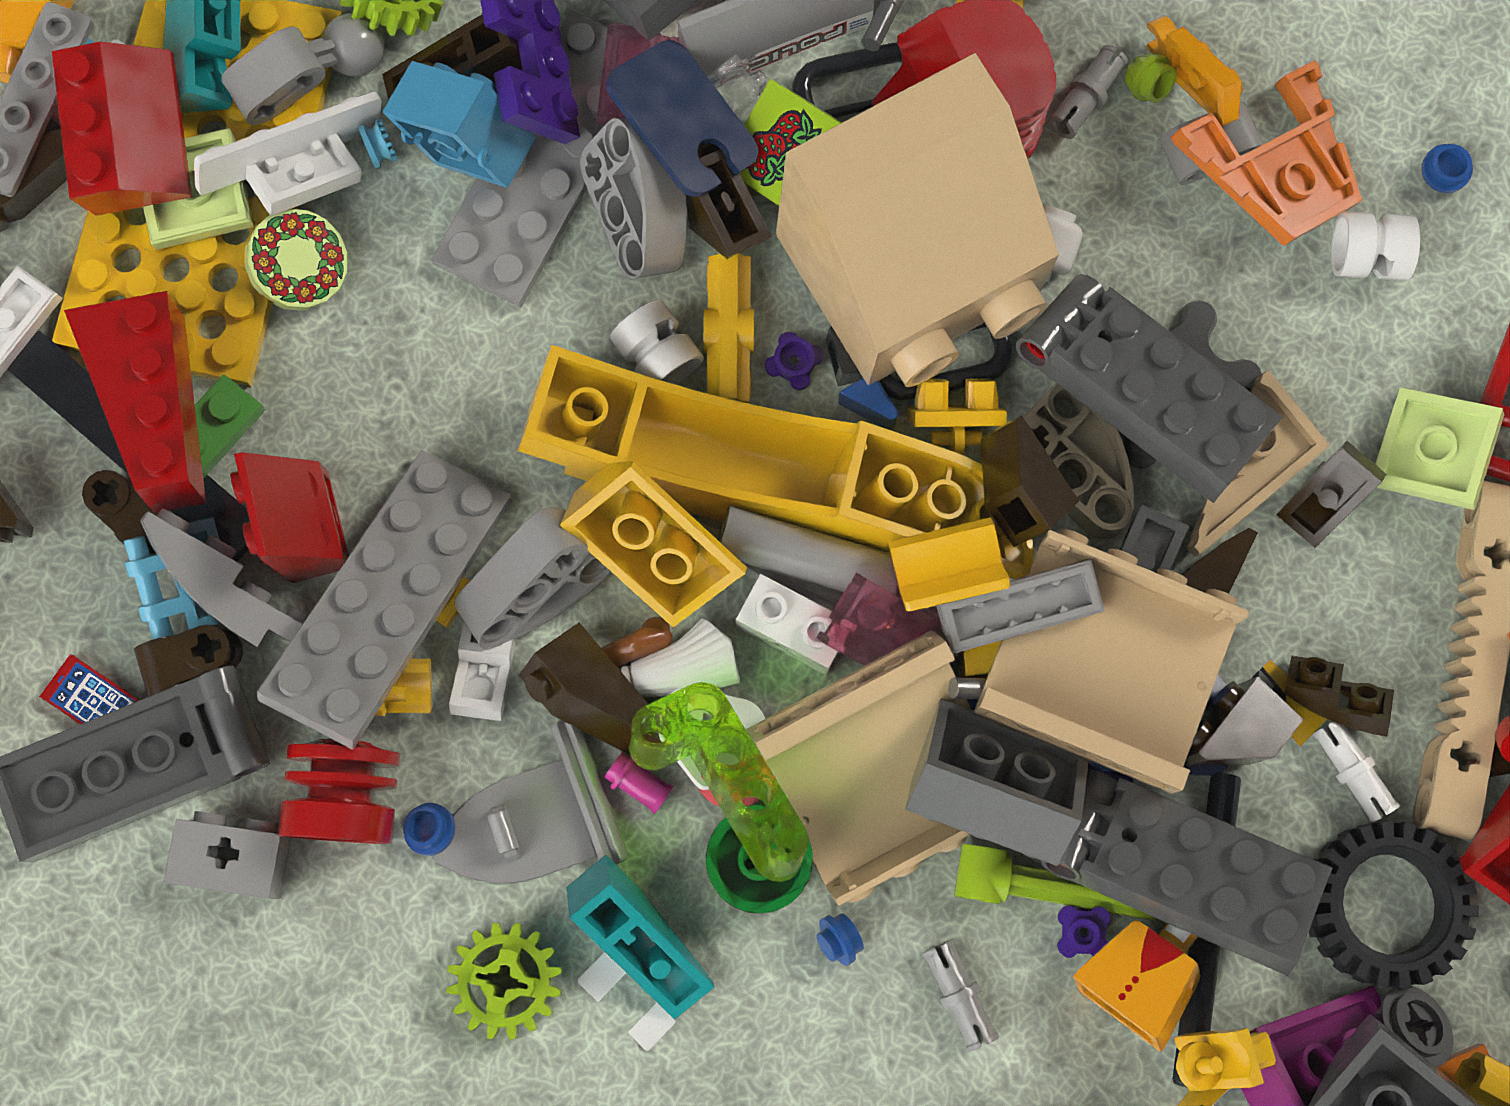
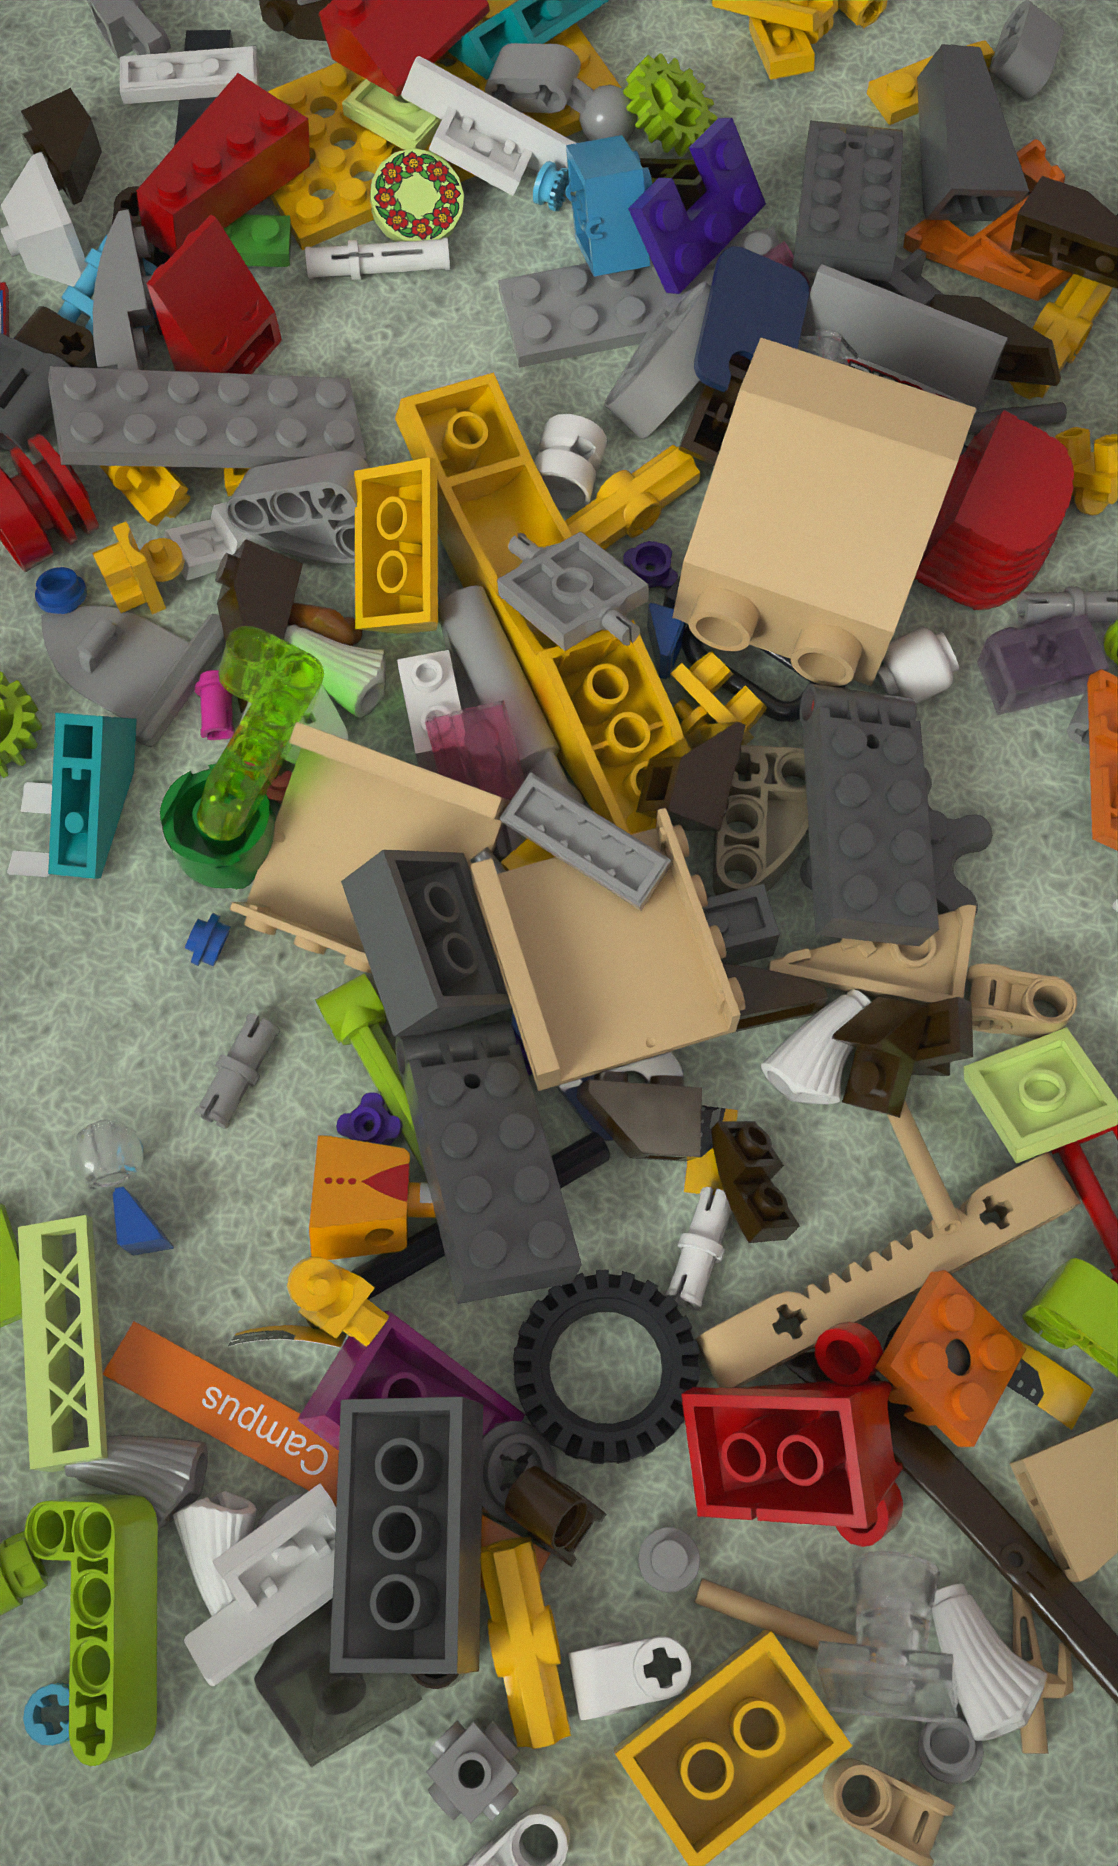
camera: 55 degrees right, 10 degrees down
yellow panel [888,517,1011,611] -> none
none -> white slope [0,152,88,287]
none -> yellow hips [92,521,185,615]
none -> white pin [305,238,450,280]
none -> light grey plate [497,531,649,651]
none -> dark brown piece [505,1466,607,1567]
none -> white piece [761,989,871,1104]
none -> dark brown slope [832,997,929,1118]
none -> tan piece [887,1101,962,1235]
none -> tan piece [967,964,1077,1039]
none -> clear purple brick [977,614,1109,715]

